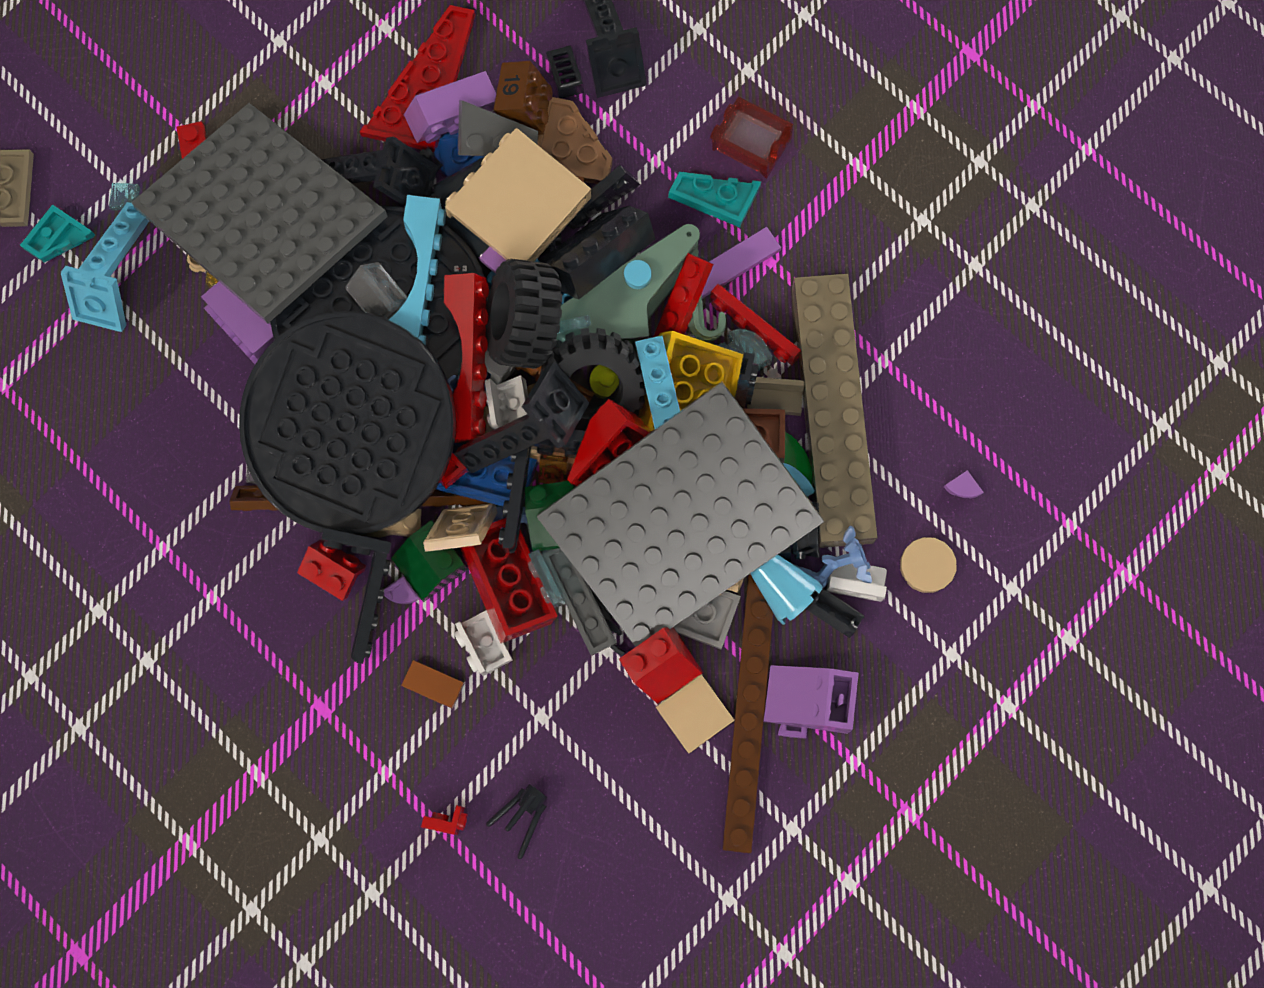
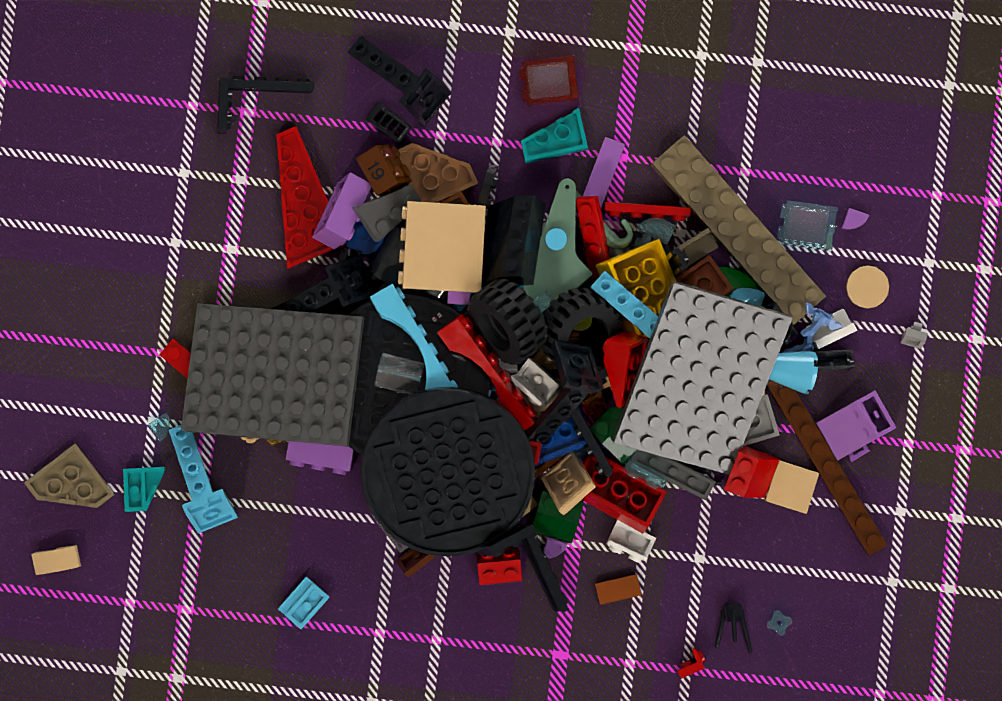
camera: 45 degrees left, 10 degrees up
none -> medium azure plate [278,576,330,629]
none -> clear light blue plate [767,610,792,636]
none -> window [777,200,838,252]
none -> light grey tile [900,321,928,349]

